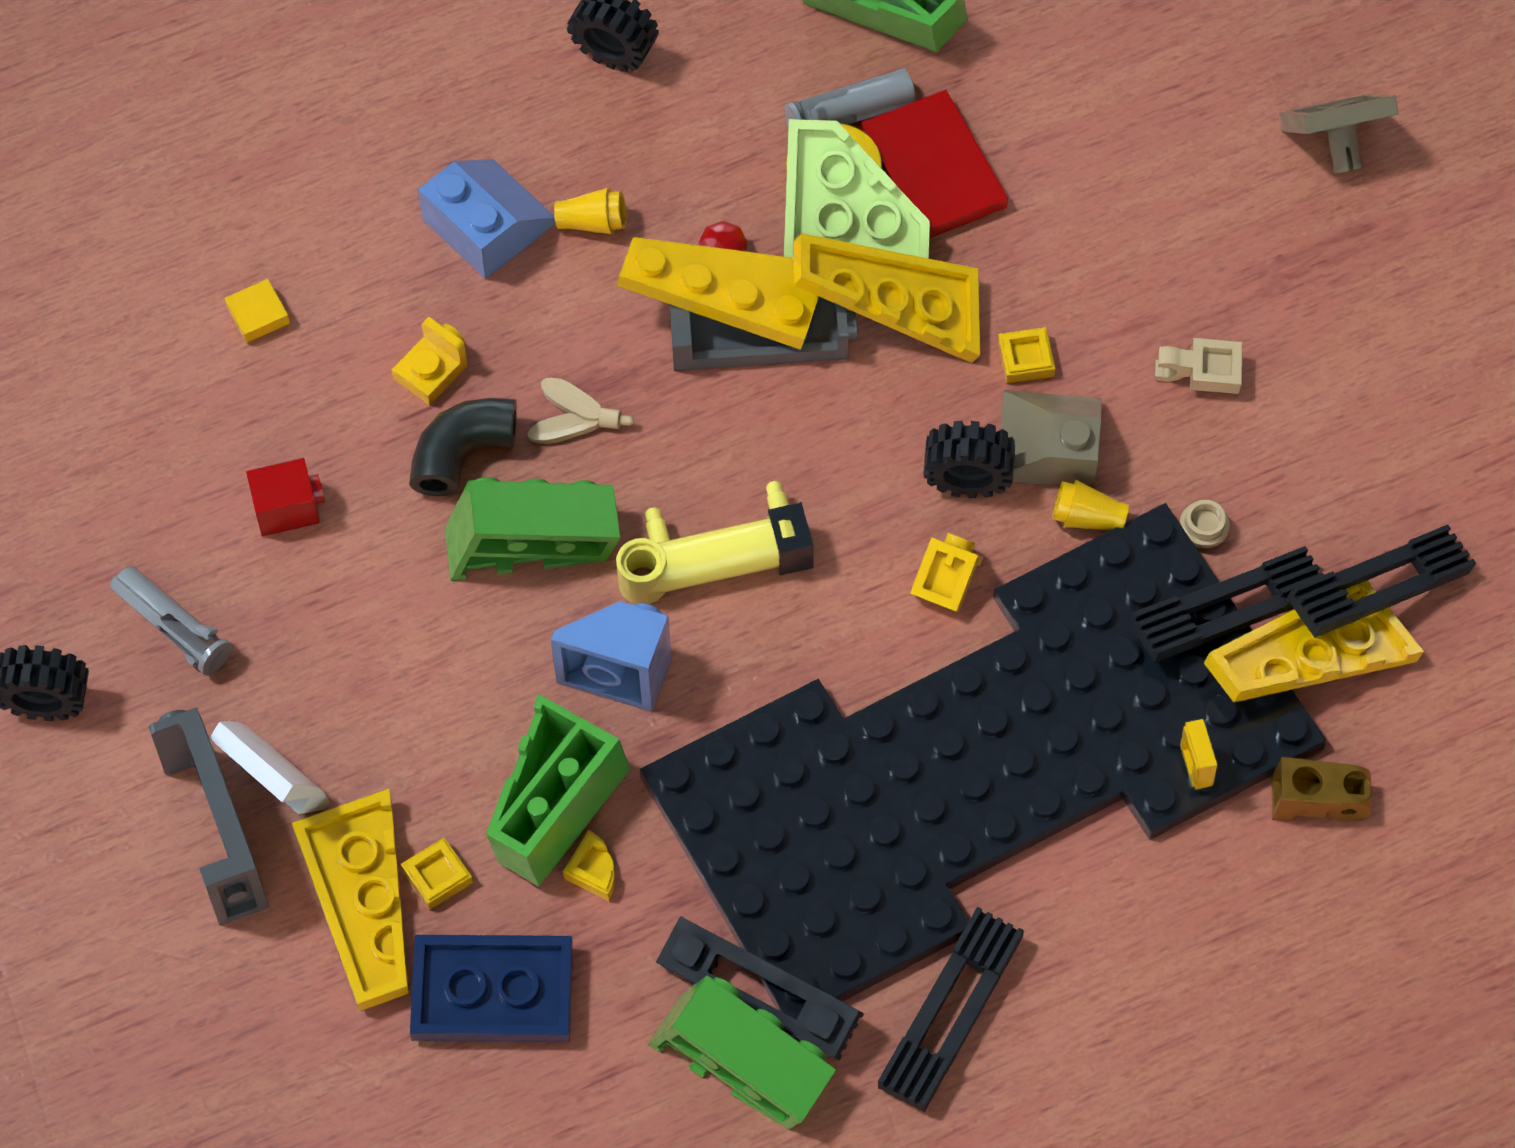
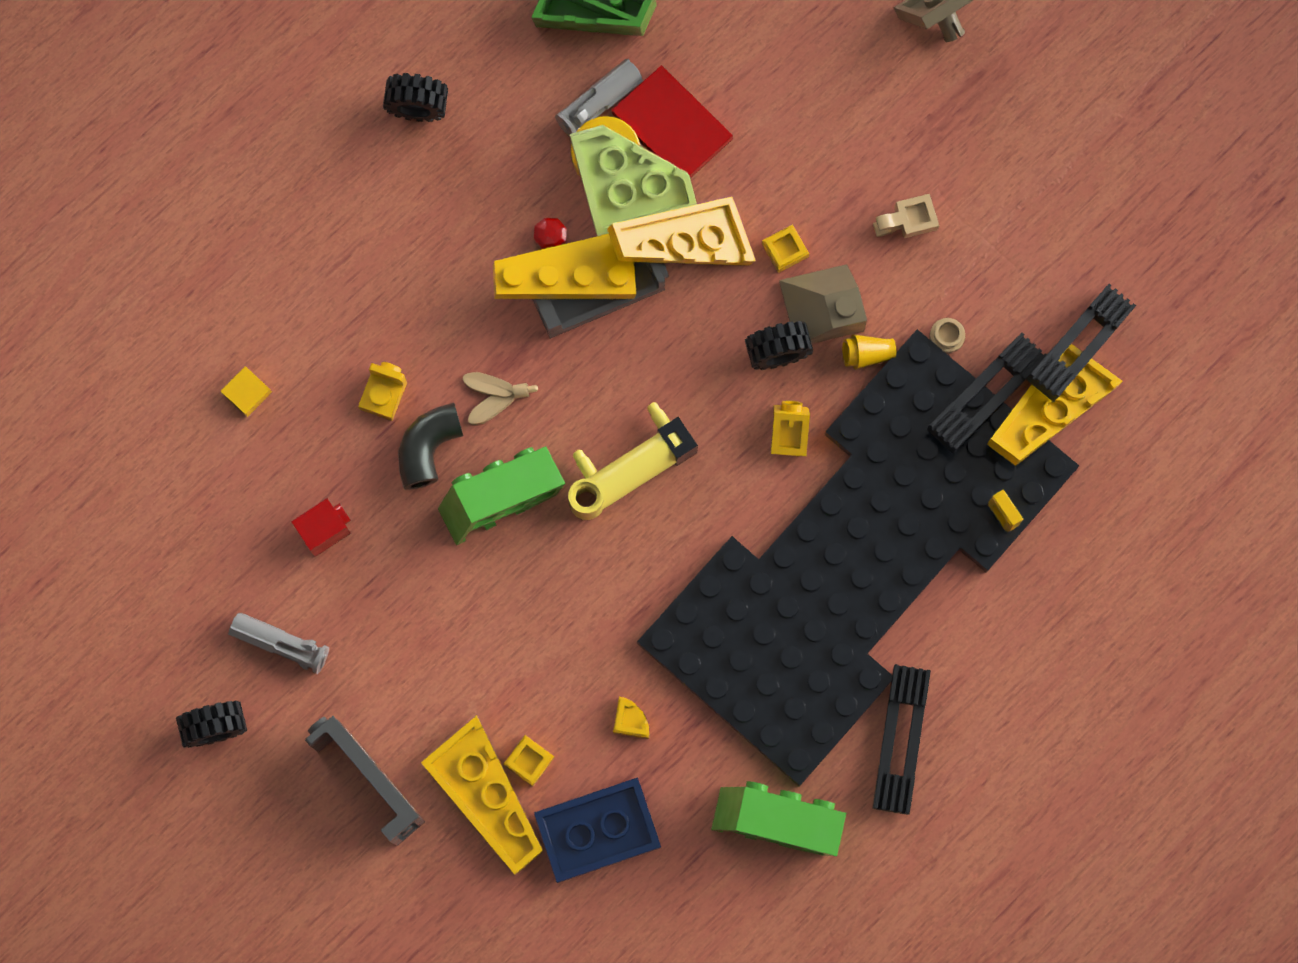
camera: 20 degrees left, 15 degrees up
white slope [209,721,330,814] -> none
medium blue slope [418,159,556,279] -> none
bright green wedge [486,694,630,887] -> none
medium blue slope [551,601,672,712] -> none
yellow cone [554,187,627,235] -> none
black container [656,916,864,1061] -> none
pearl gold leg [1271,757,1372,821] -> none

